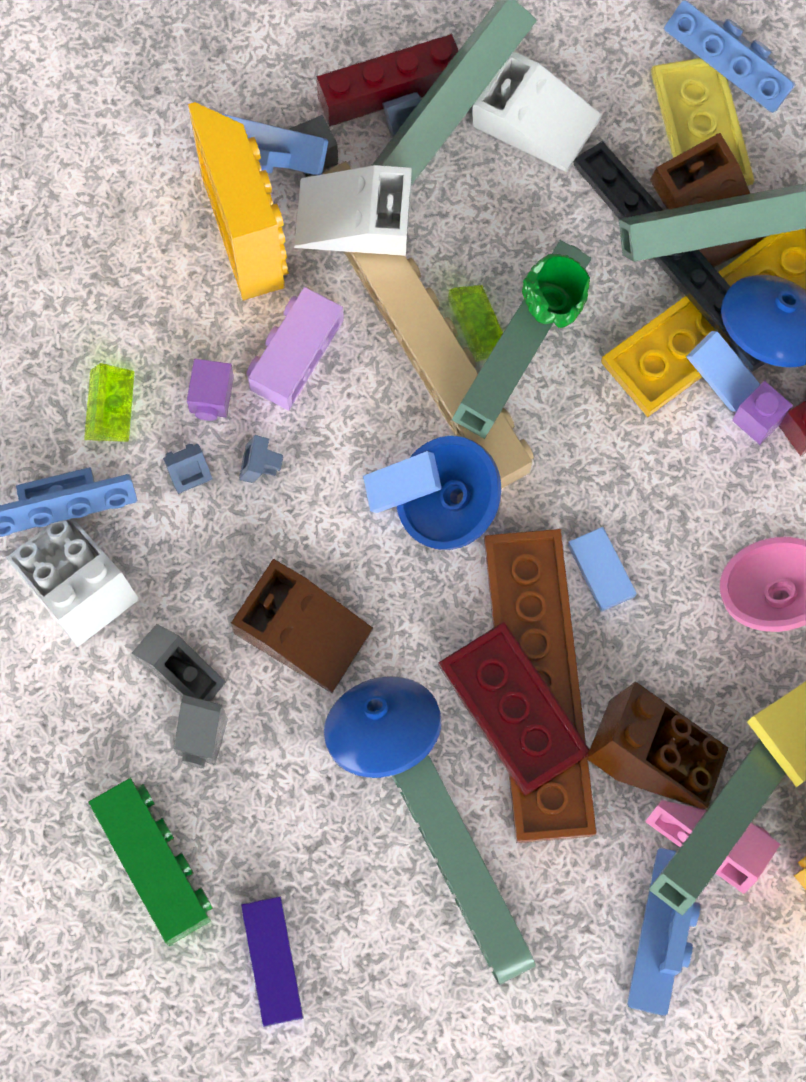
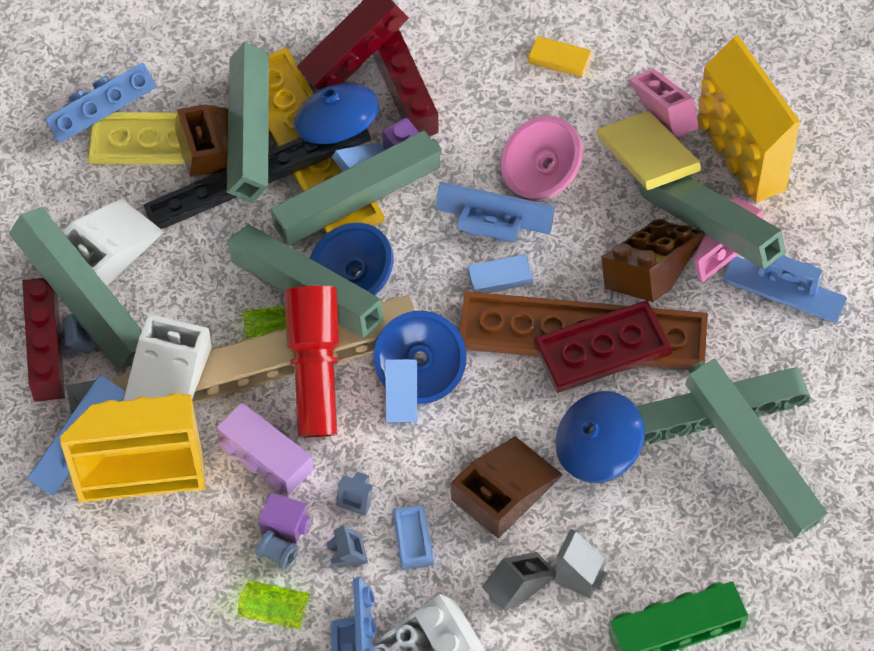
camera: 75 degrees left, 15 degrees down
dark purple tile [241,896,304,1027] -> none
green hair [522,254,590,328] -> none
none -> sand blue bush [256,530,299,571]
none -> sand green brick [271,130,442,246]
none -> red piece [284,286,340,438]
none -> blue dish [310,222,394,295]
none -> light blue tile [392,504,434,570]
none -> medium blue bracket [436,182,555,242]
none -> sand green brick [685,358,828,538]

